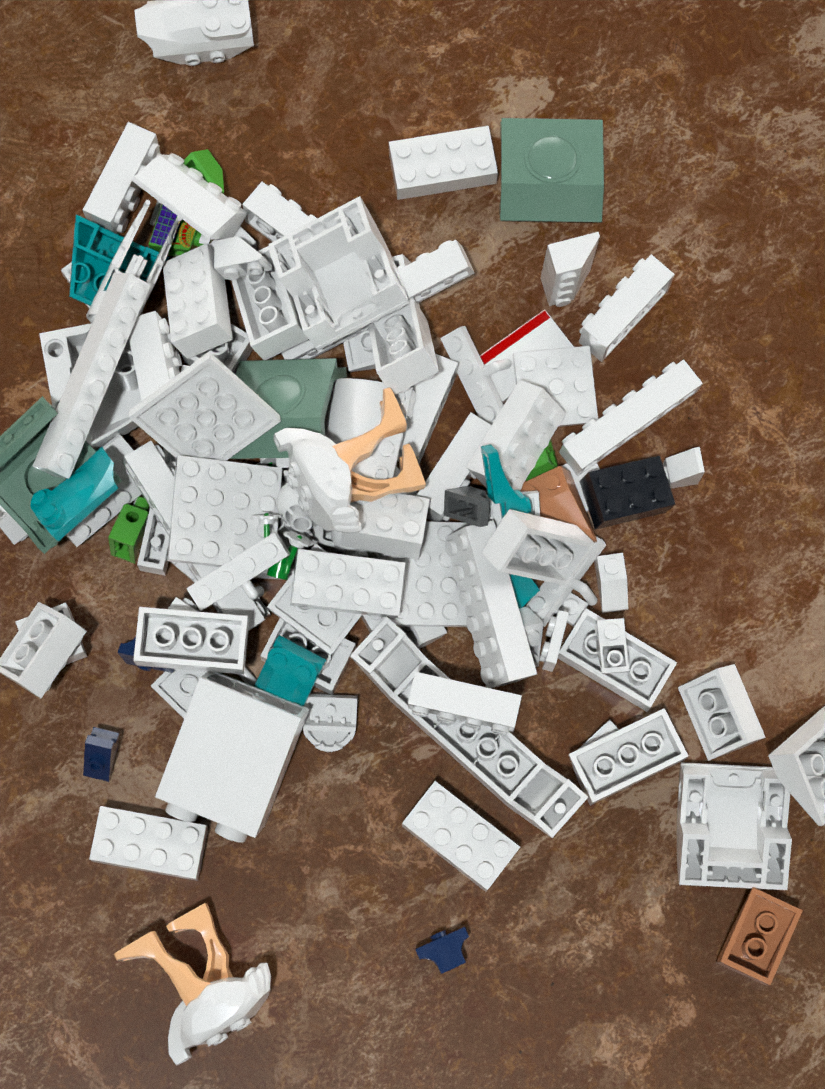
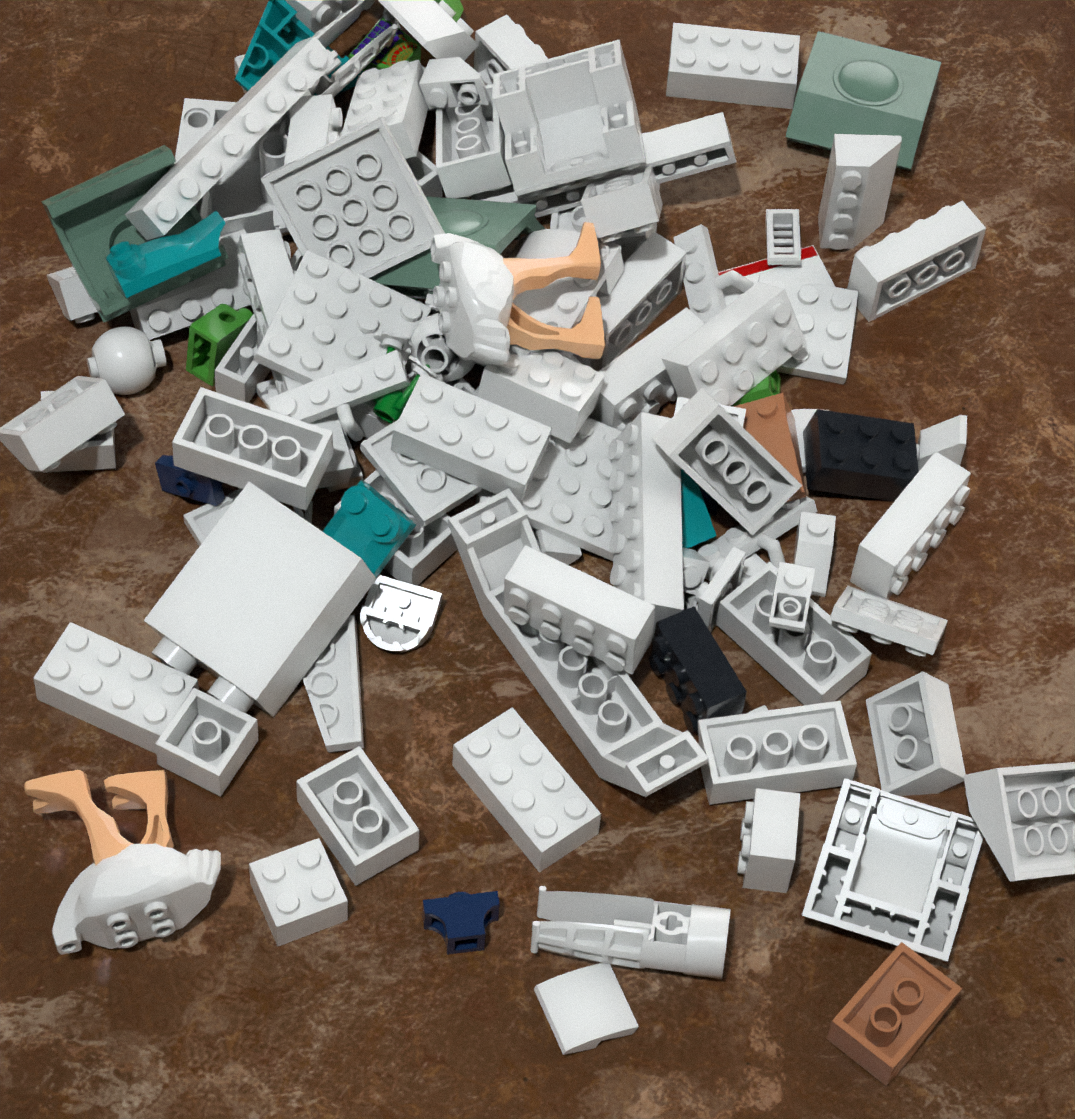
camera: 15 degrees right, 20 degrees down
dark blue brick [83,727,119,782] -> none
dark grey arch [444,486,489,527] -> none
teal slope [481,444,531,518] -> none
white brick [559,360,703,476] -> none
none -> white brick [87,326,166,395]
none -> white brick [155,688,258,797]
none -> white brick [249,838,348,946]
none -> white brick [296,746,419,886]
none -> white wing [303,615,364,752]
none -> white piece [530,886,731,979]
none -> white slope [534,963,639,1055]
none -> black brick [649,606,747,738]
none -> white brick [737,788,800,893]
none -> white slope [765,209,801,265]
none -> white plate [830,586,948,656]
none -> white brick [850,451,971,599]

